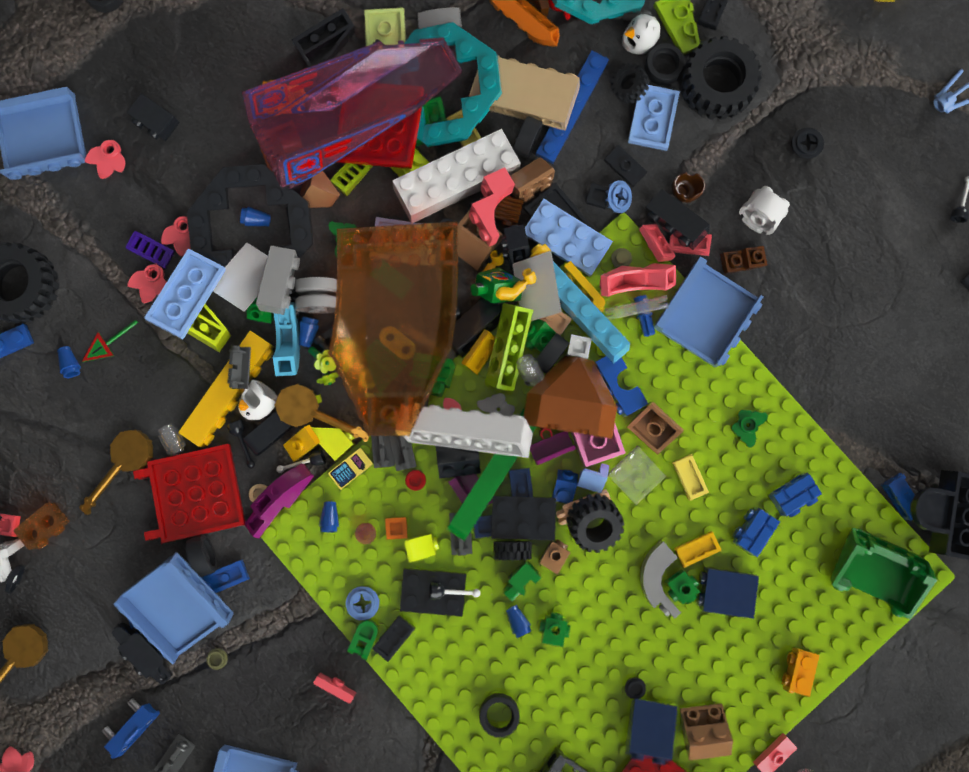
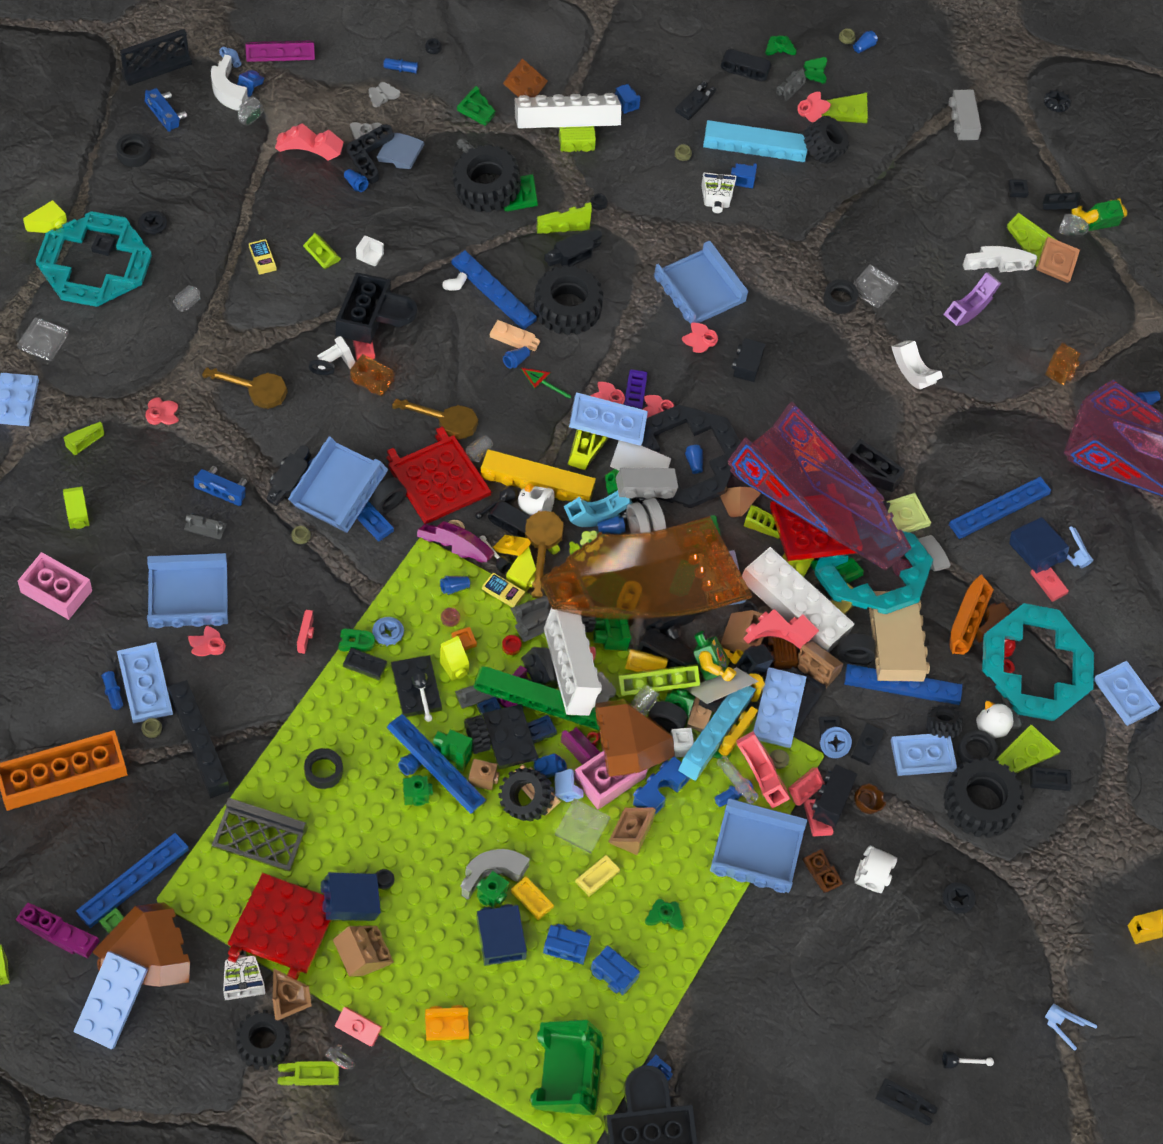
camera: 65 degrees right, 25 degrees down
dark grey hinge [227,346,251,389] -> none
none -> blue plate [387,714,486,814]
none -> light nougat hinge [490,320,540,351]

